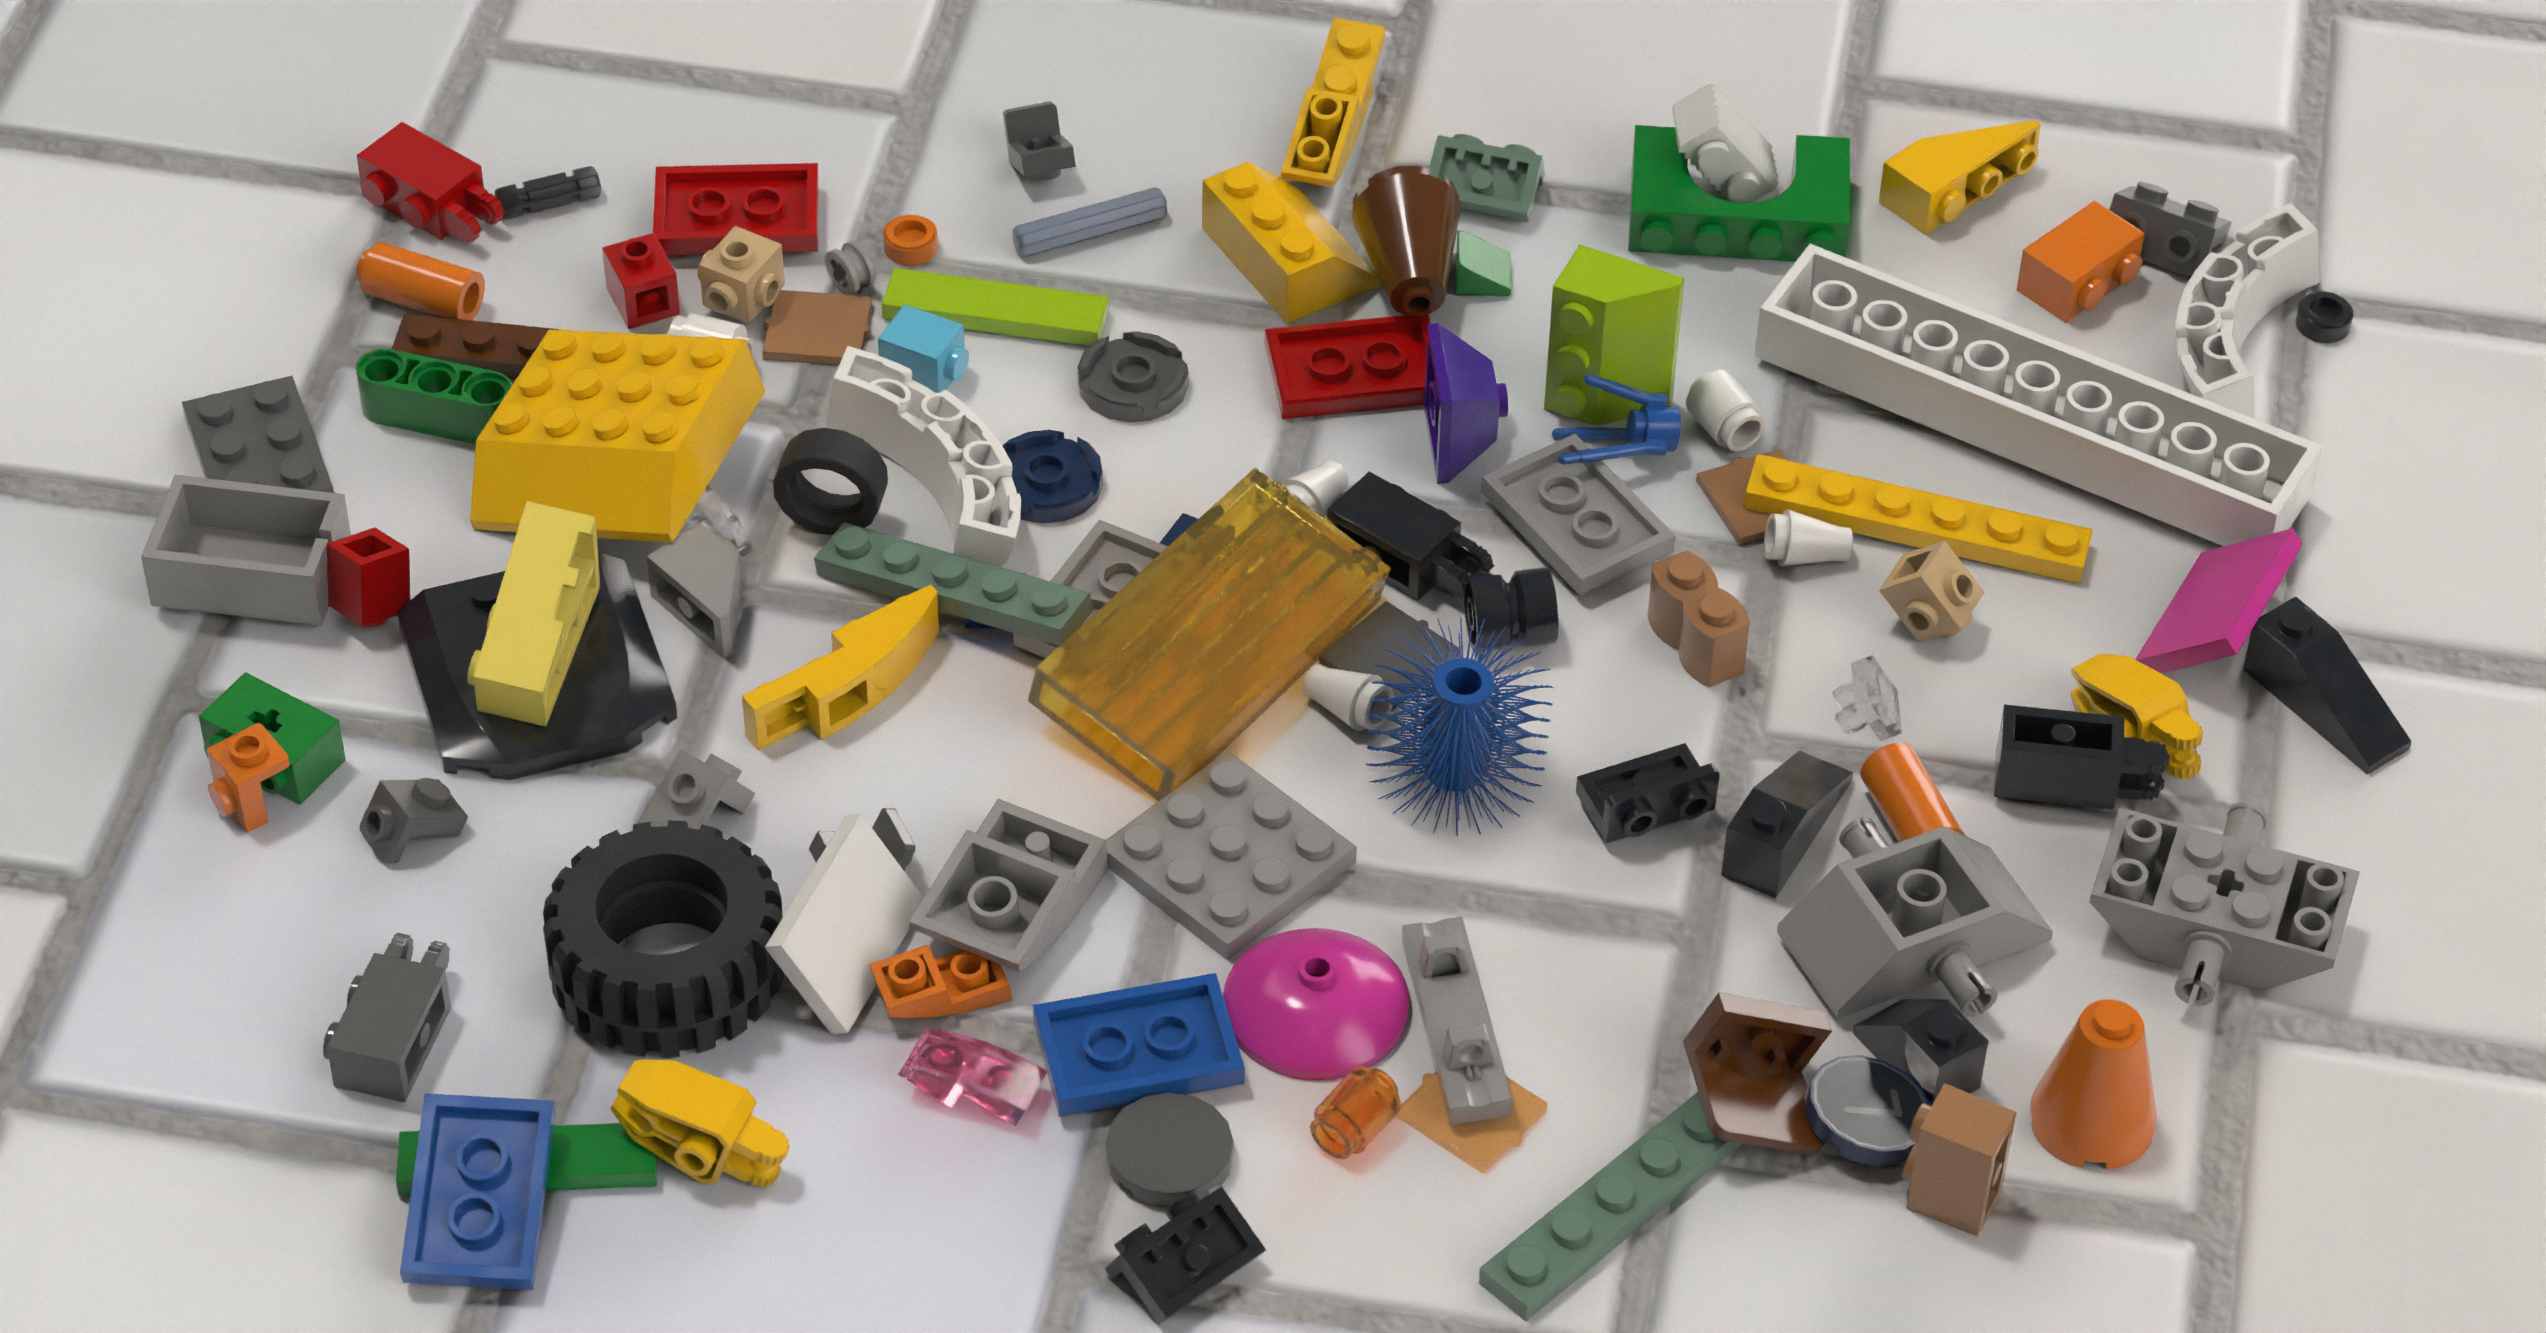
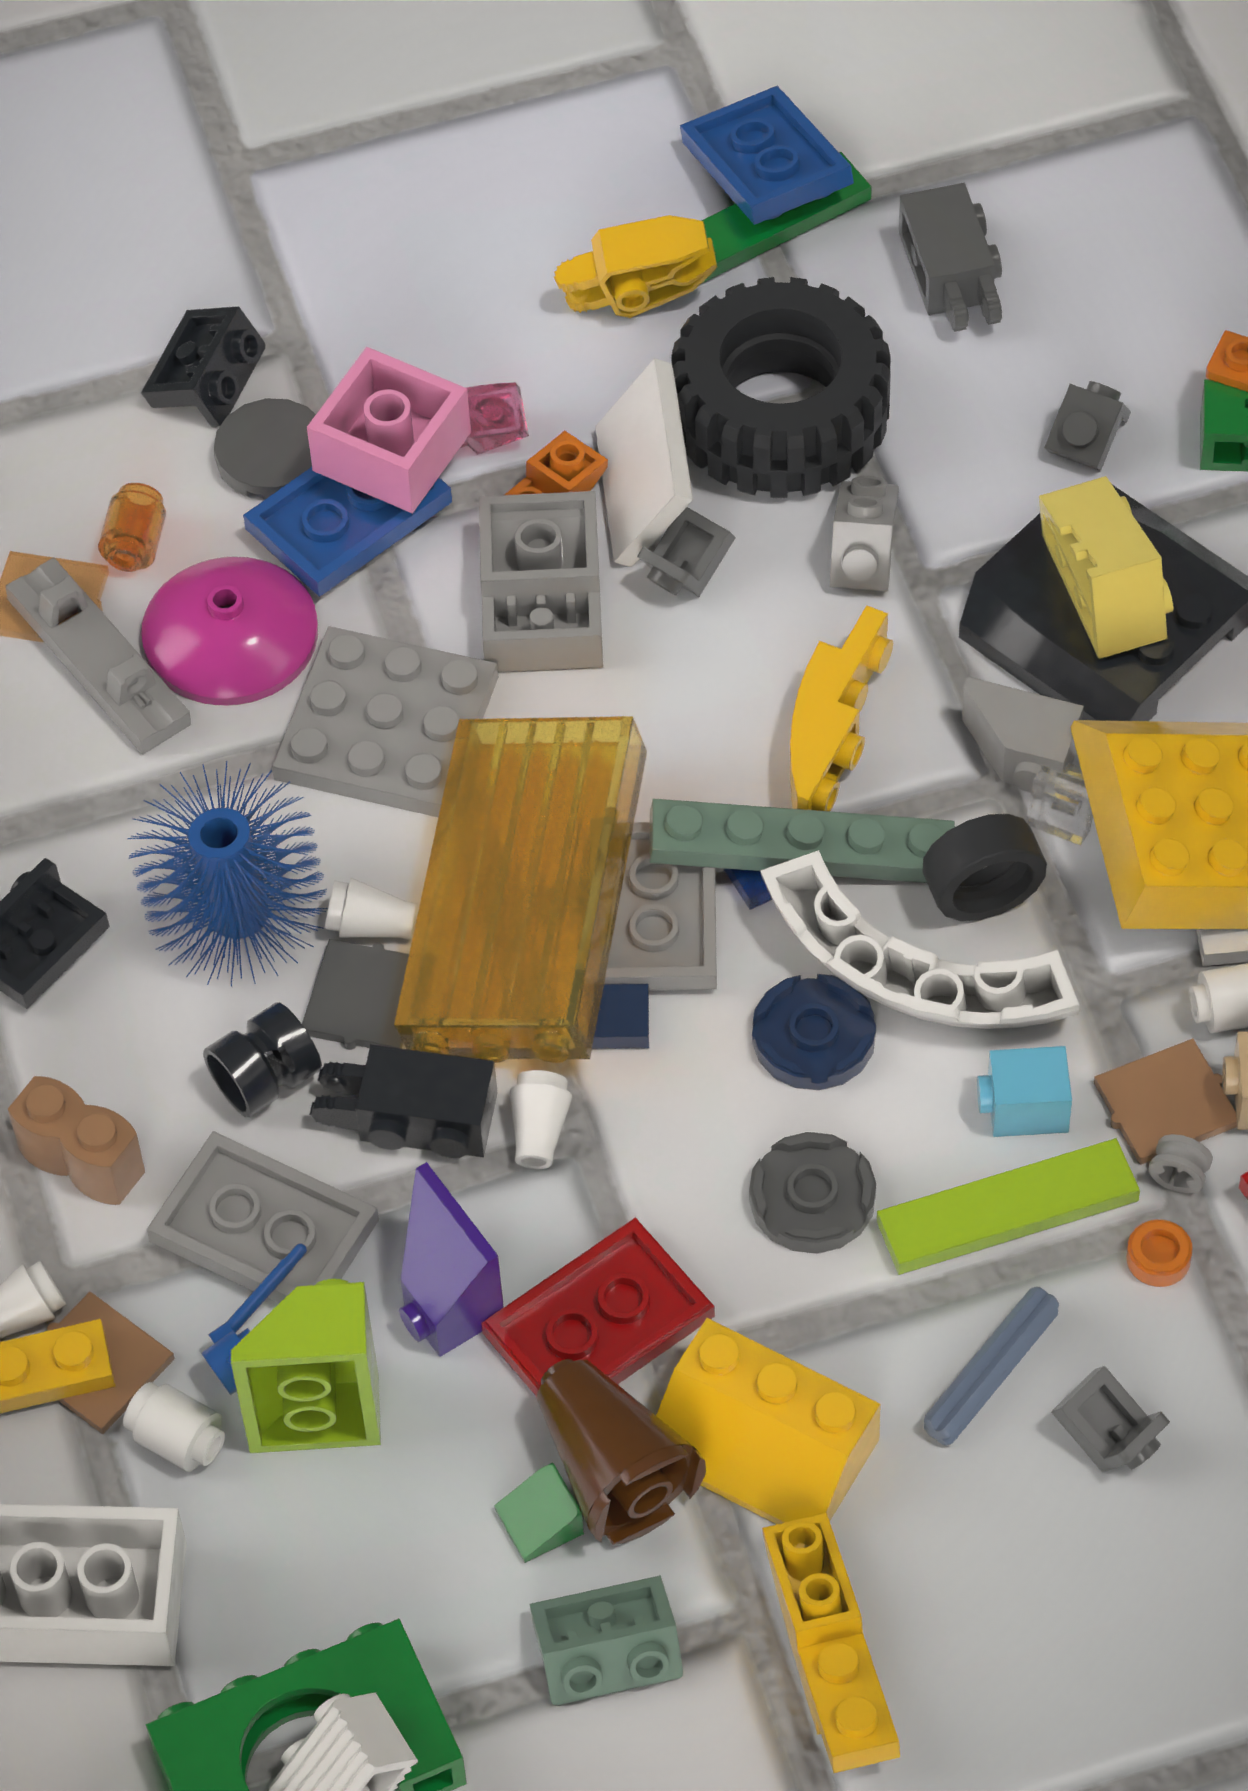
camera: 155 degrees right, 10 degrees up
none -> bright pink brick [307,347,471,514]

